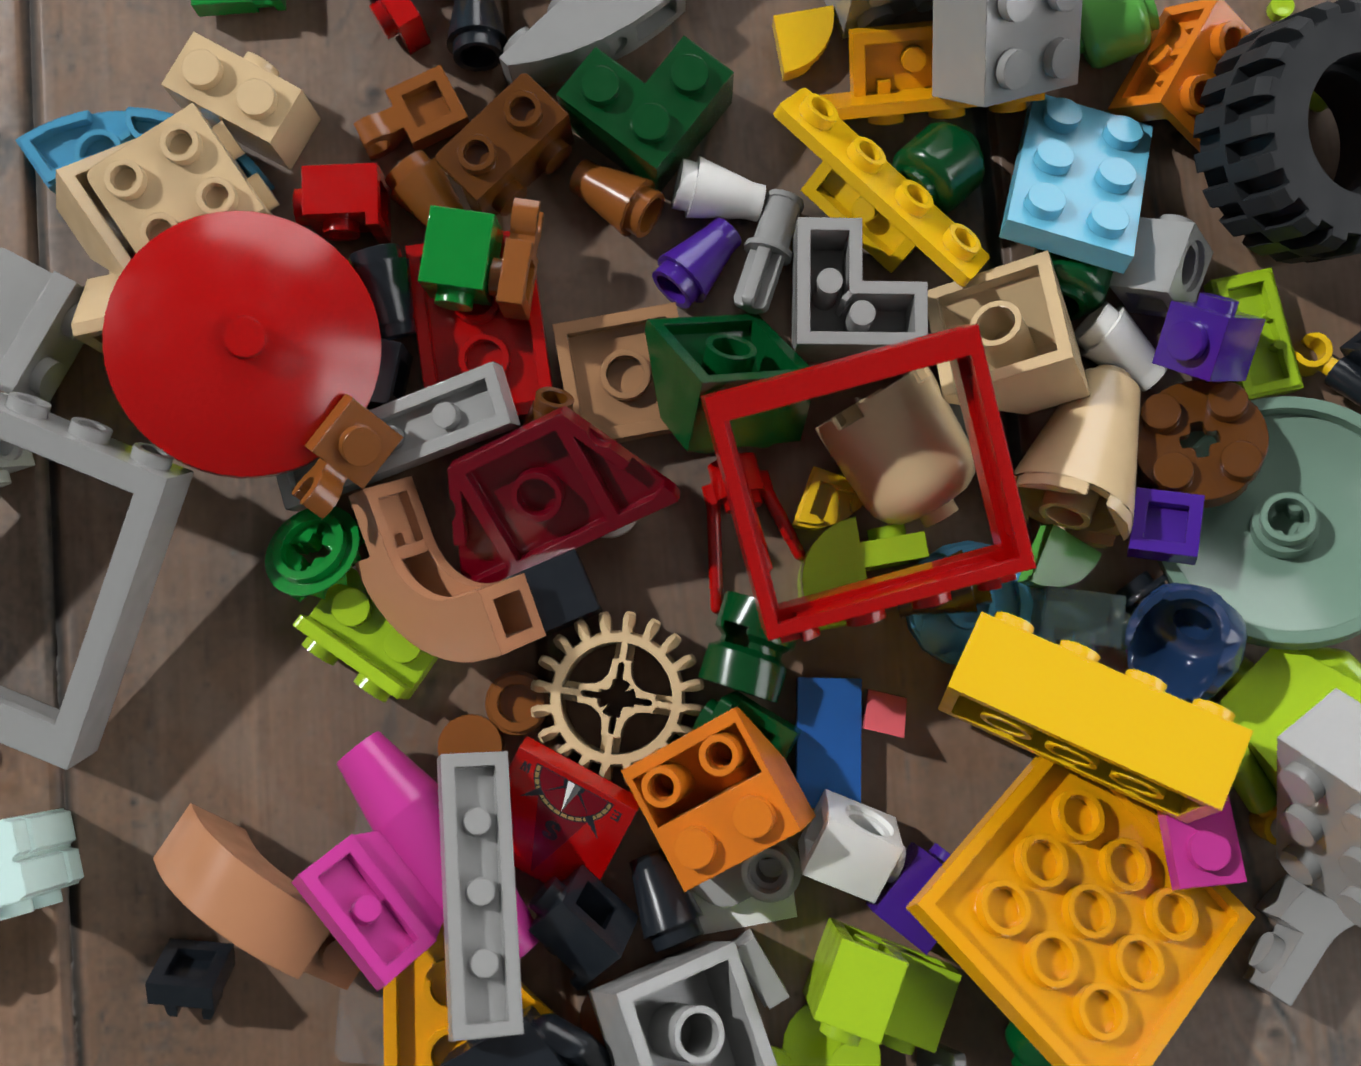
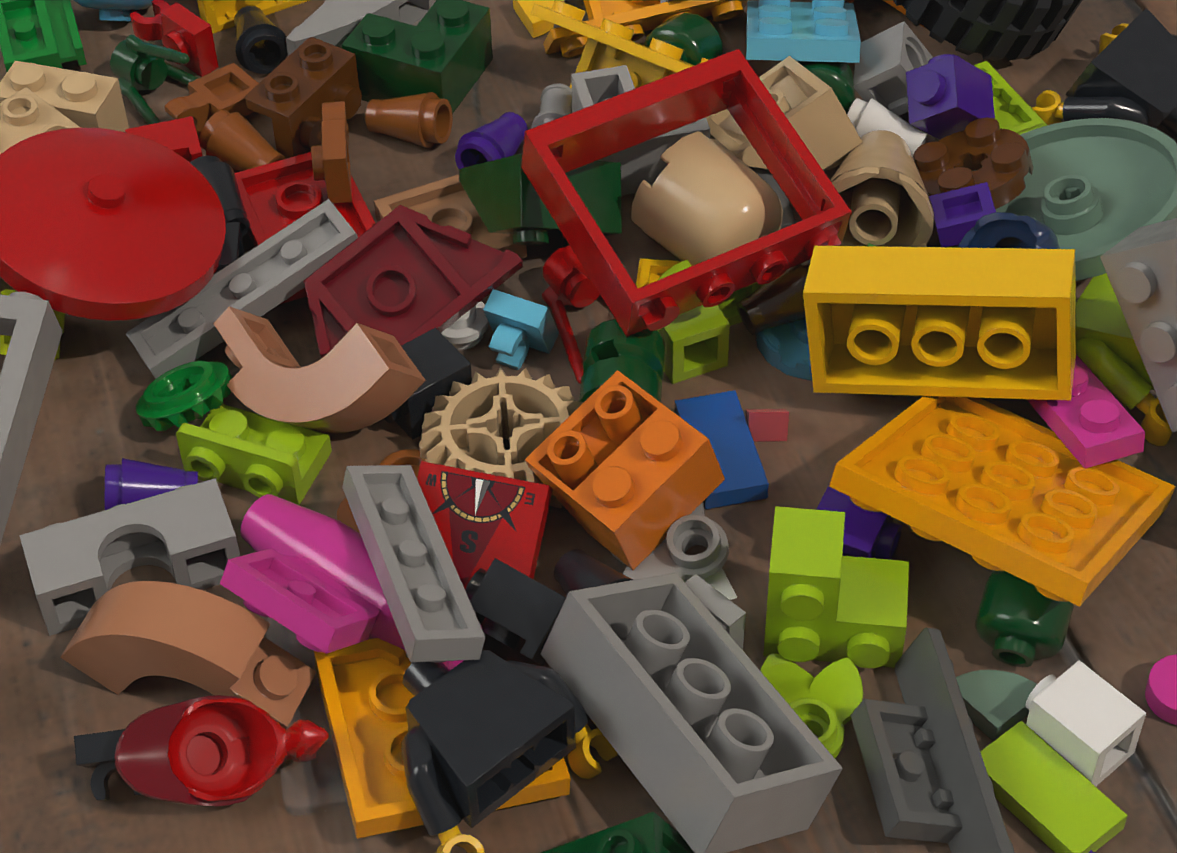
camera: 15 degrees left, 35 degrees down
dark orange plate [291,394,404,519] -> none
green brick [418,205,503,312] -> none
white cone [672,156,766,222] -> none
white brick [798,789,906,904] -> none
none -> light grey arch [19,478,240,636]
none -> dark purple cone [105,458,198,510]
none -> dark green plant [110,34,198,125]
none -> red hair [114,695,329,806]
none -> medium azure tile [483,289,559,370]

